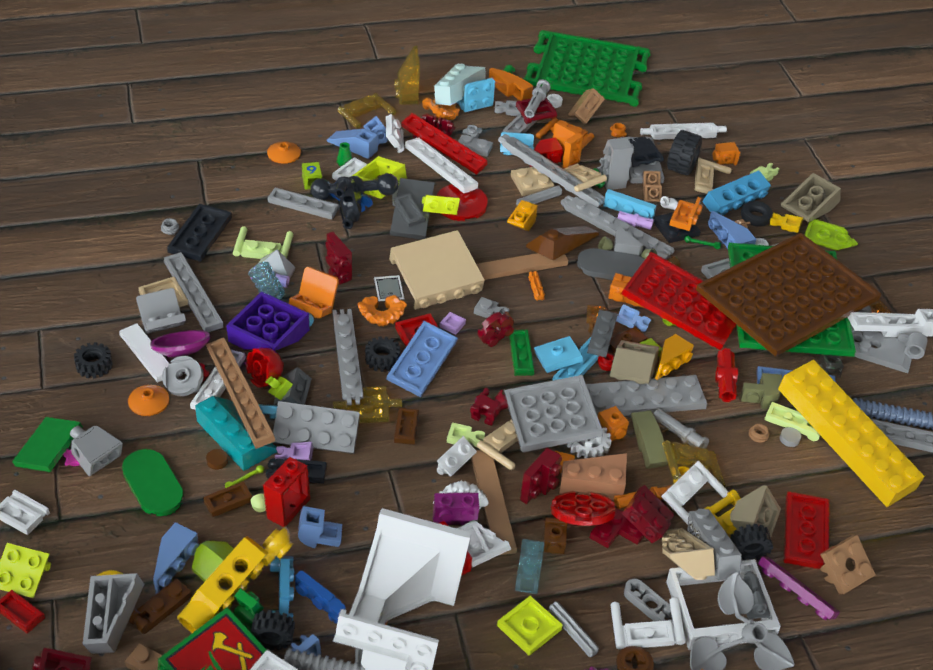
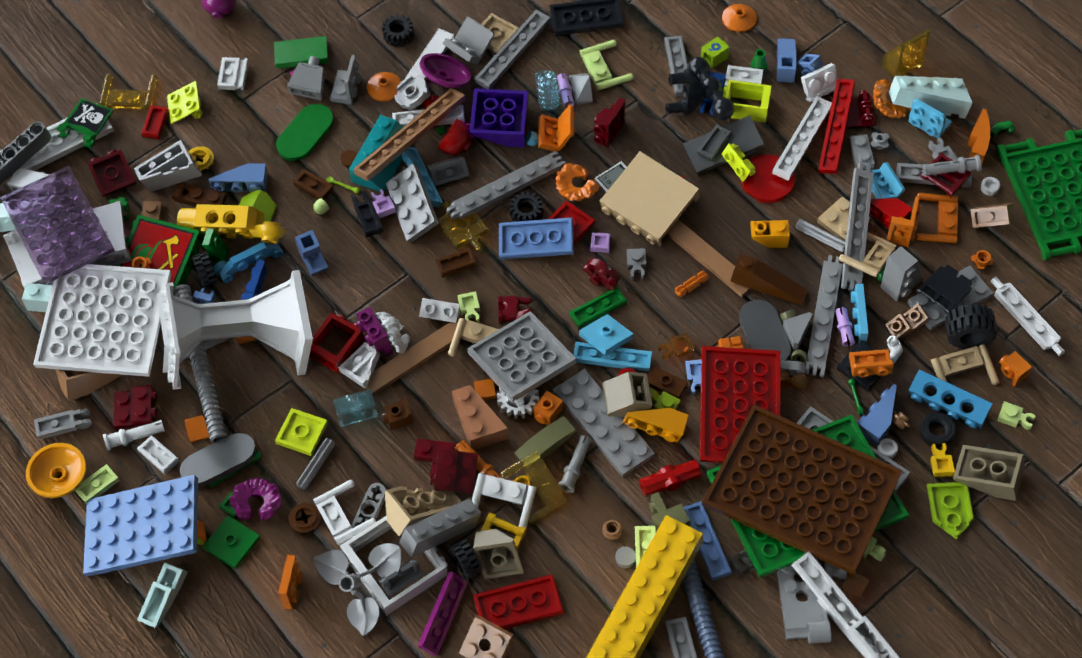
camera: 70 degrees right, 15 degrees up
red window [263,457,310,527] -> none
lime tile [266,376,293,401] -> none
clear yellow plate [337,93,396,129] -> none
dark red plate [520,448,562,504] -> none
red tile [551,492,616,526] -> none
dark grey plate [587,309,618,357] -> none
none -> light grey bracket [330,55,361,105]

